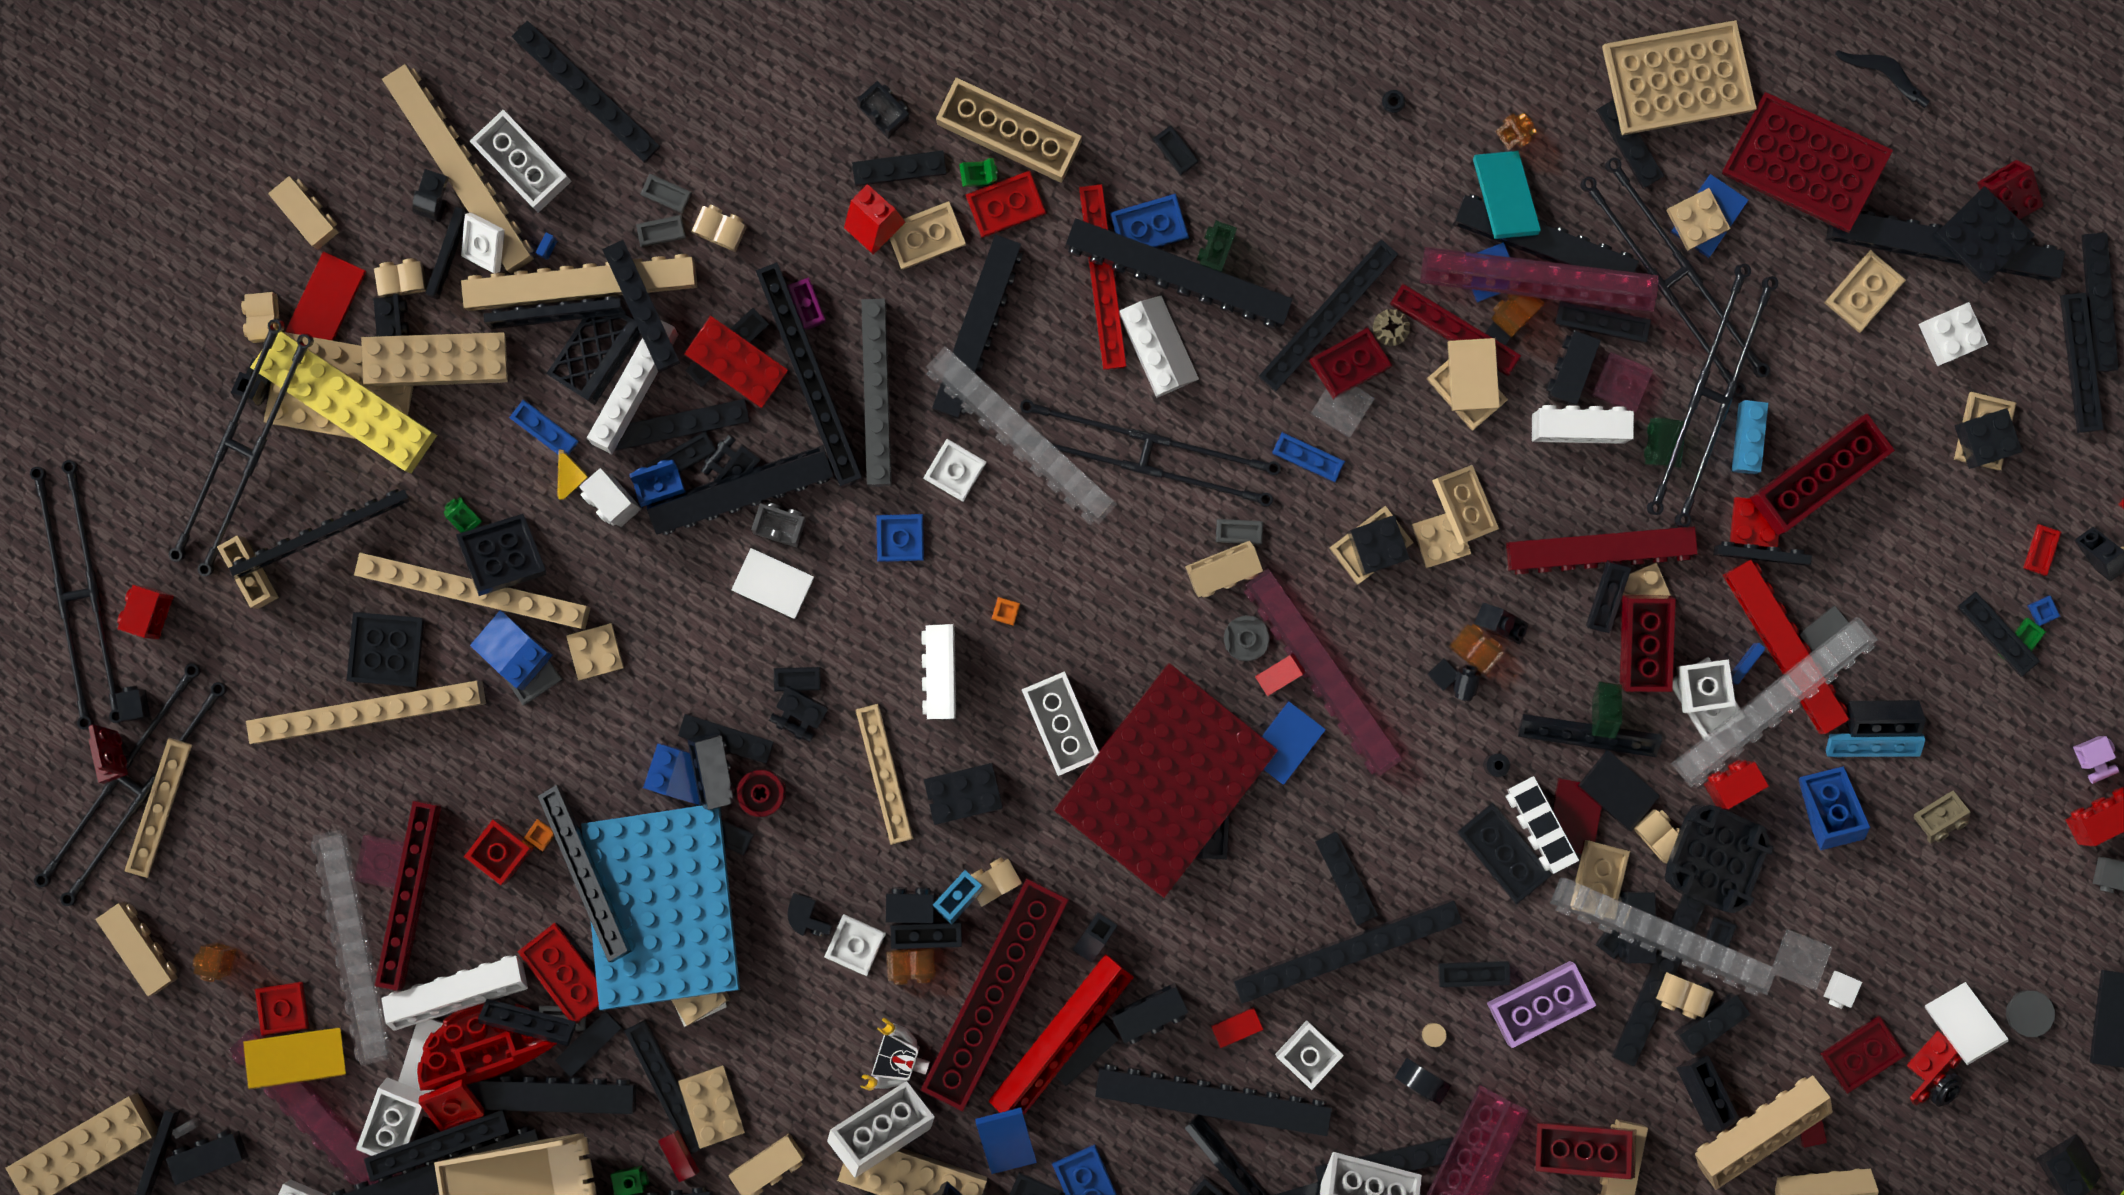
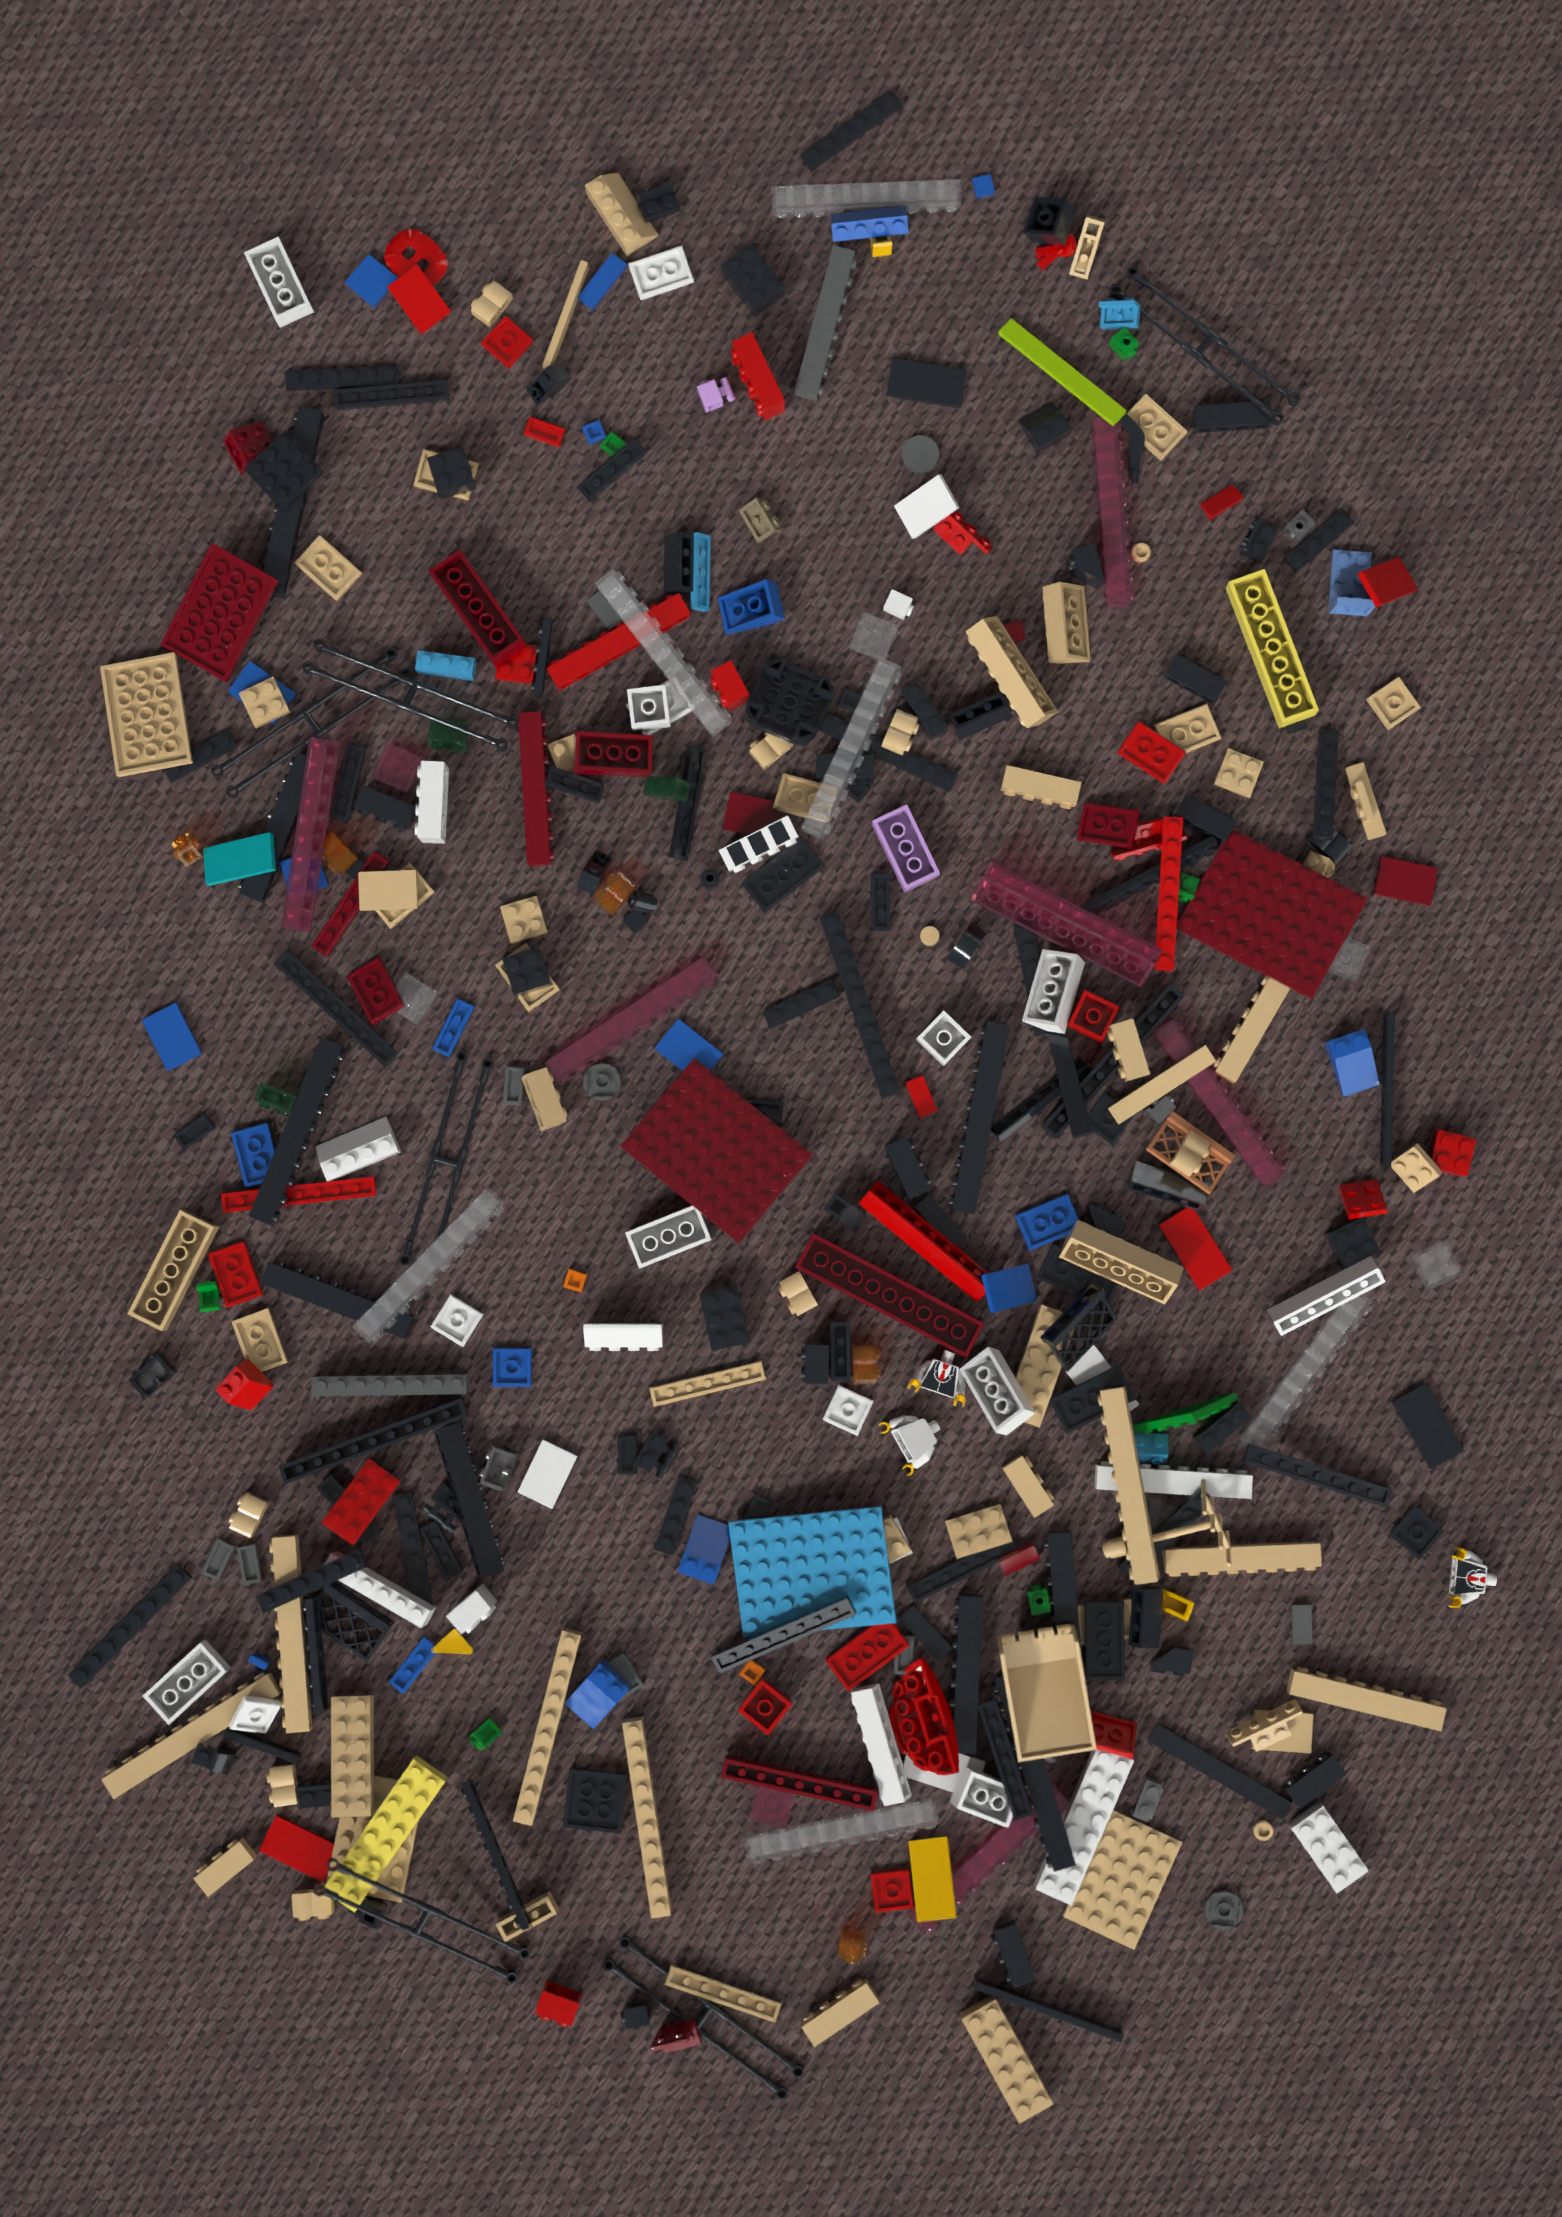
camera: 85 degrees left, 0 degrees up
black bar [30,460,123,730] -> none
clear tile [172,1117,203,1139] -> none
red plate [419,1079,484,1131] -> none
black plate [456,514,546,596] -> none
black plate [478,999,576,1046] -> none
tan plate [566,623,624,681] -> none
blue bracket [629,460,685,507] -> none
black brick [687,732,735,810] -> none
dark red brick [737,770,786,817] -> none
magenta brick [787,277,826,330] -> none
black brick [788,892,833,937] -> none
black plate [852,150,947,186] -> none
dark azure brick [933,870,984,924] -> none
tile [1255,653,1306,696] -> none
dark tan gear [1373,309,1410,346] -> none
black plate [1382,90,1405,113] -> none
tan plate [1432,465,1499,545] -> none
dark red brick [1536,1122,1637,1180] -> none
black tile [1578,750,1660,831] -> none
blue tile [1731,643,1765,685] -> none
dark red tile [1820,1016,1906,1094] -> none
black piece [1835,50,1930,108] -> none
white brick [1919,302,1988,366] -> none
black gear [1931,1073,1962,1107] -> none
none -> blue tile [142,1003,203,1071]
none -> white torso [878,1415,940,1476]

